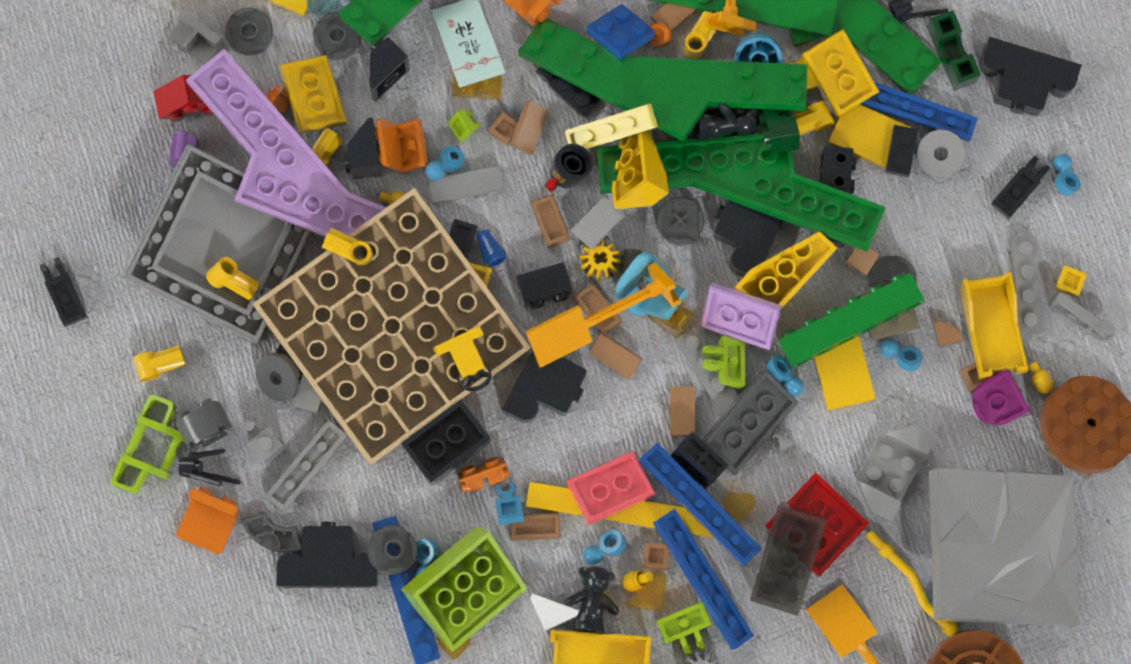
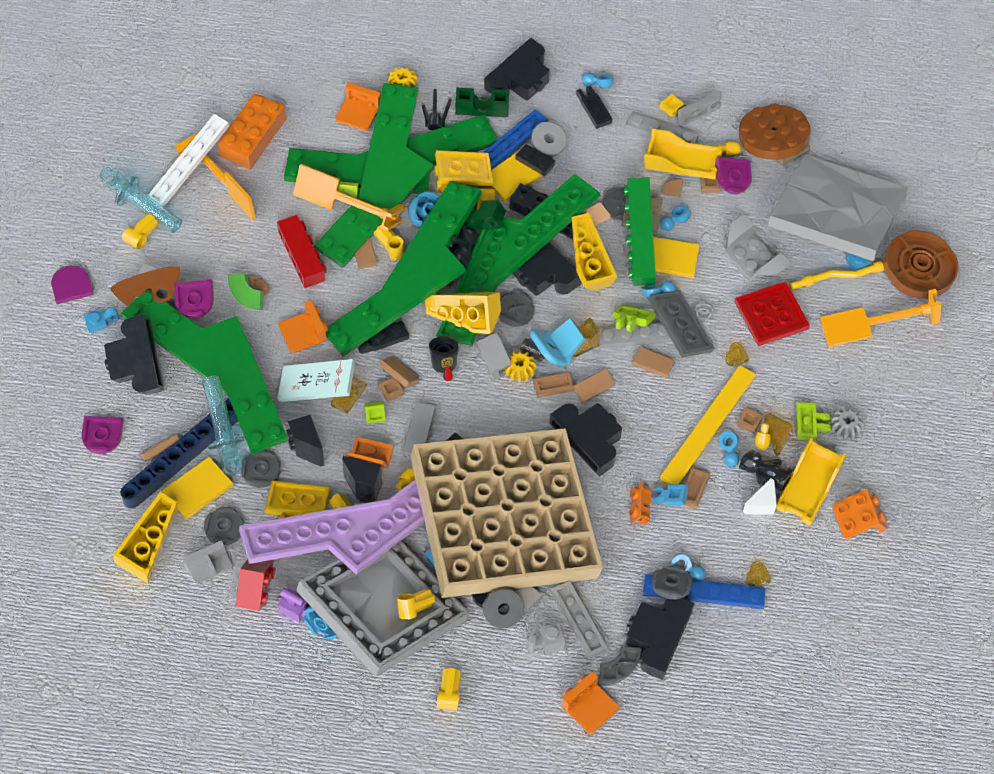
camera: 60 degrees left, 20 degrees down
black hinge [40,257,88,328] -> none
lime bar [111,394,184,494] -> none
dark grey brick [176,398,234,452] -> none
black plant [178,449,241,486] -> none
yellow piece [322,228,373,265] -> none
black brick [401,399,491,486] -> none
lime slope [401,526,527,652] -> none
dark azure plate [426,146,464,180] -> none
yellow piece [433,326,492,391] -> none
blue cone [476,229,506,267] -> none
black hinge [517,262,572,309] -> none
light orange piece [525,262,681,368] -> none
medium nougat tile [530,194,570,248] -> none
light yellow tile [564,103,658,149] -> none
coral tile [566,451,655,526] -> none
blue plate [587,4,655,60] -> none
blue plate [639,443,762,567] -> none
orange tile [648,22,672,47] -> none
blue plate [653,509,754,650] -> none
black hinge [670,432,729,490] -> none
lavender tile [701,283,782,350] -> none
clear smoke brick [750,502,829,616] -> none

